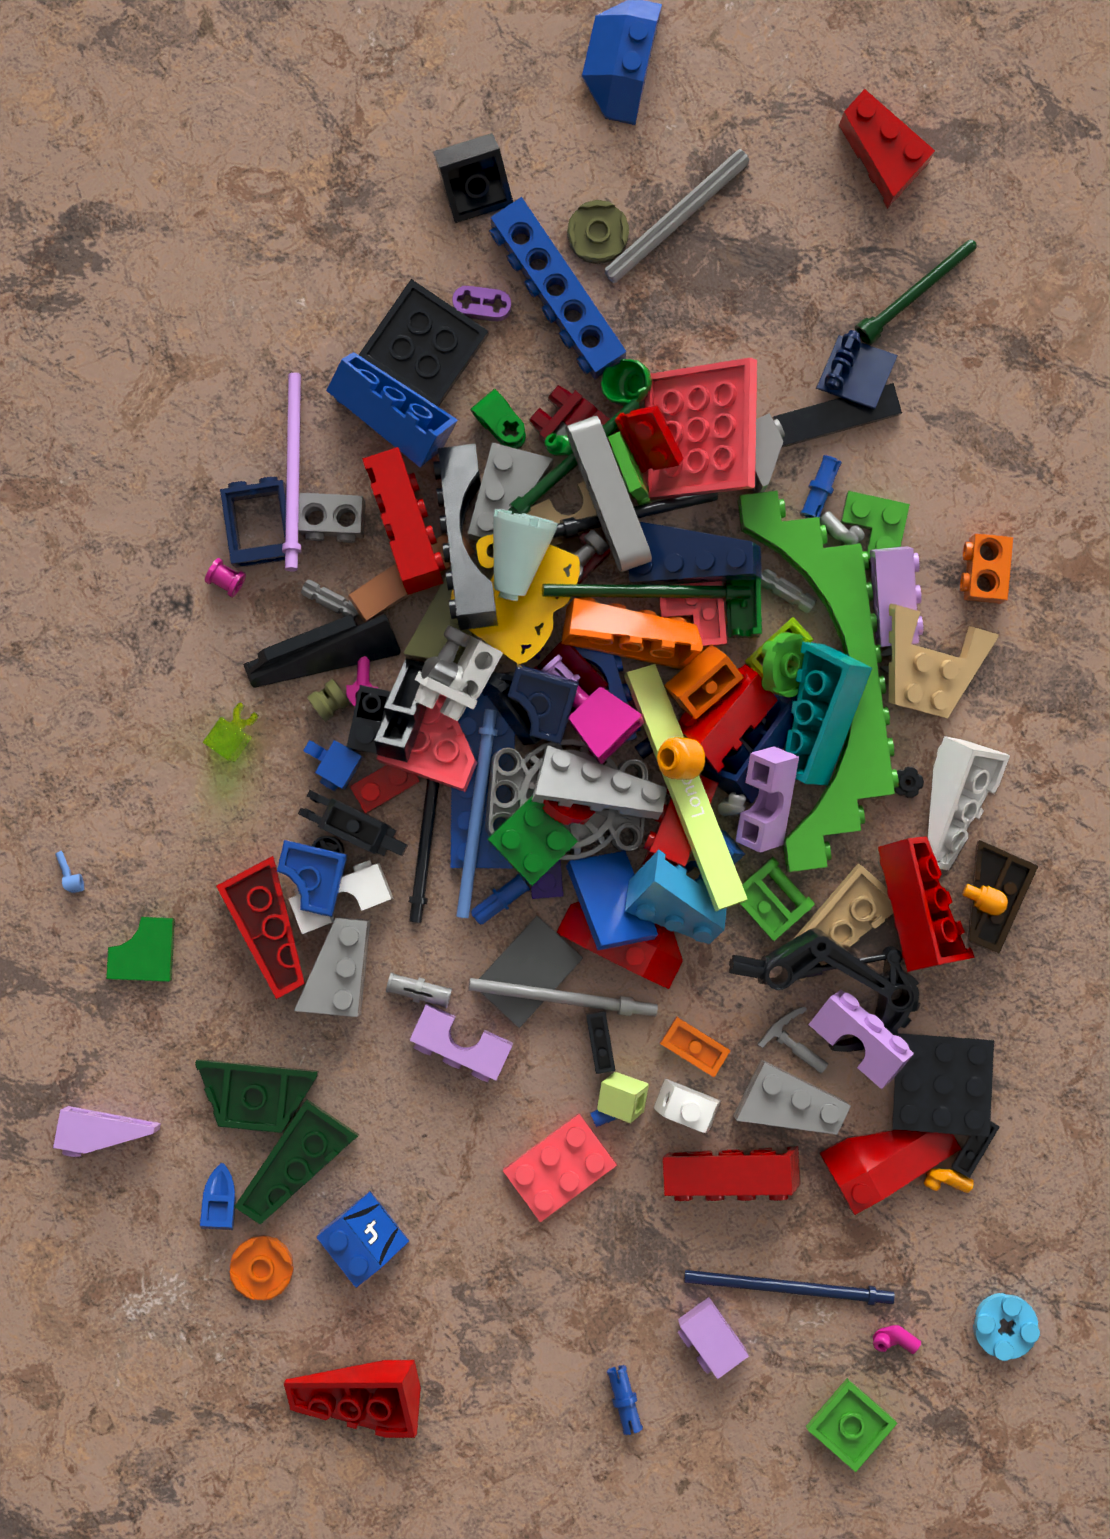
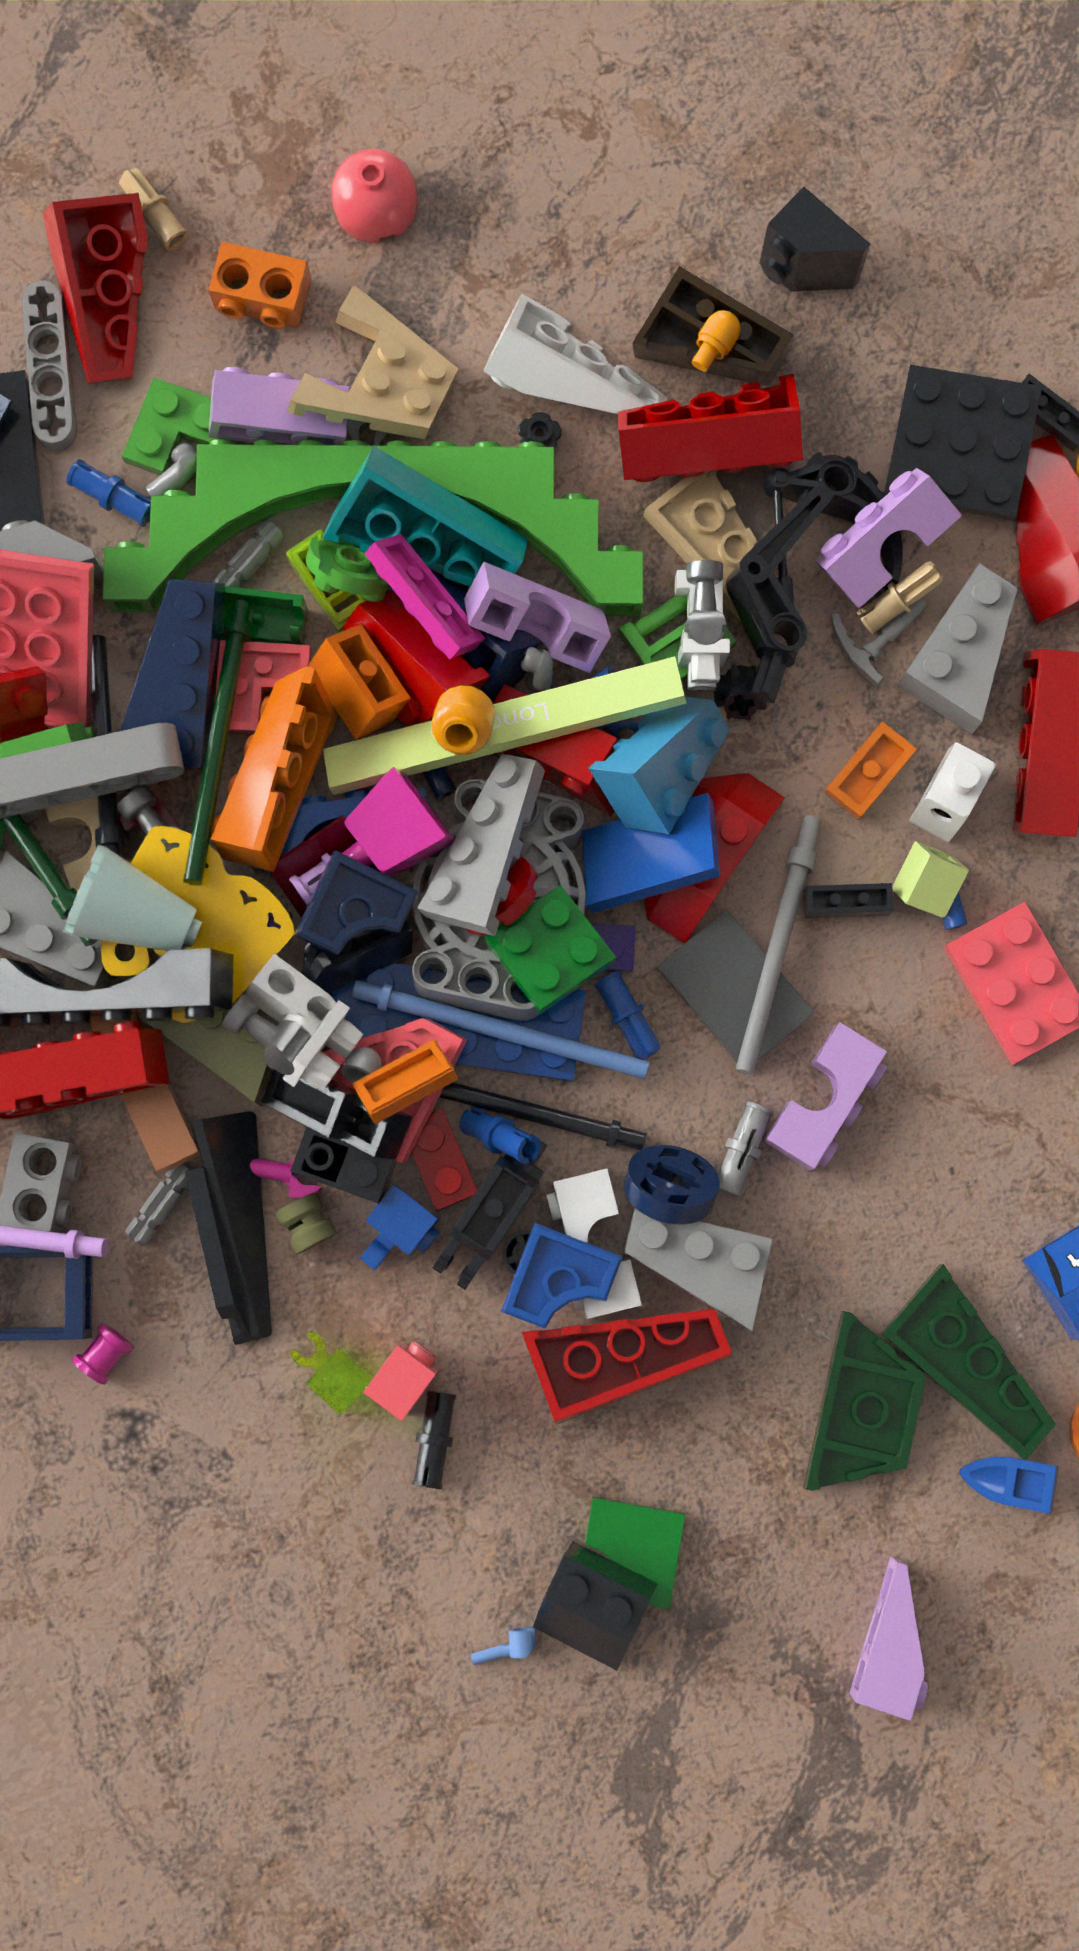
camera: 85 degrees left, 5 degrees down
none -> light grey beam [22,280,77,451]
none -> red wedge [42,193,148,384]
none -> tan axle [119,168,189,251]
none -> coral cylinder [331,148,418,243]
none -> light grey hinge [341,1047,382,1083]
none -> orange tile [352,1039,458,1124]
none -> coral brick [363,1341,440,1421]
none -> dark pink plate [365,533,485,660]
none -> black pin [412,1391,456,1489]
none -> blue pin [459,1106,541,1164]
none -> black slope [533,1541,657,1671]
none -> dark blue piece [624,1145,720,1224]
none -> hips [675,560,730,690]
none -> black gear [714,664,766,721]
none -> black slope [759,186,871,291]
none -> tan axle [857,561,943,634]

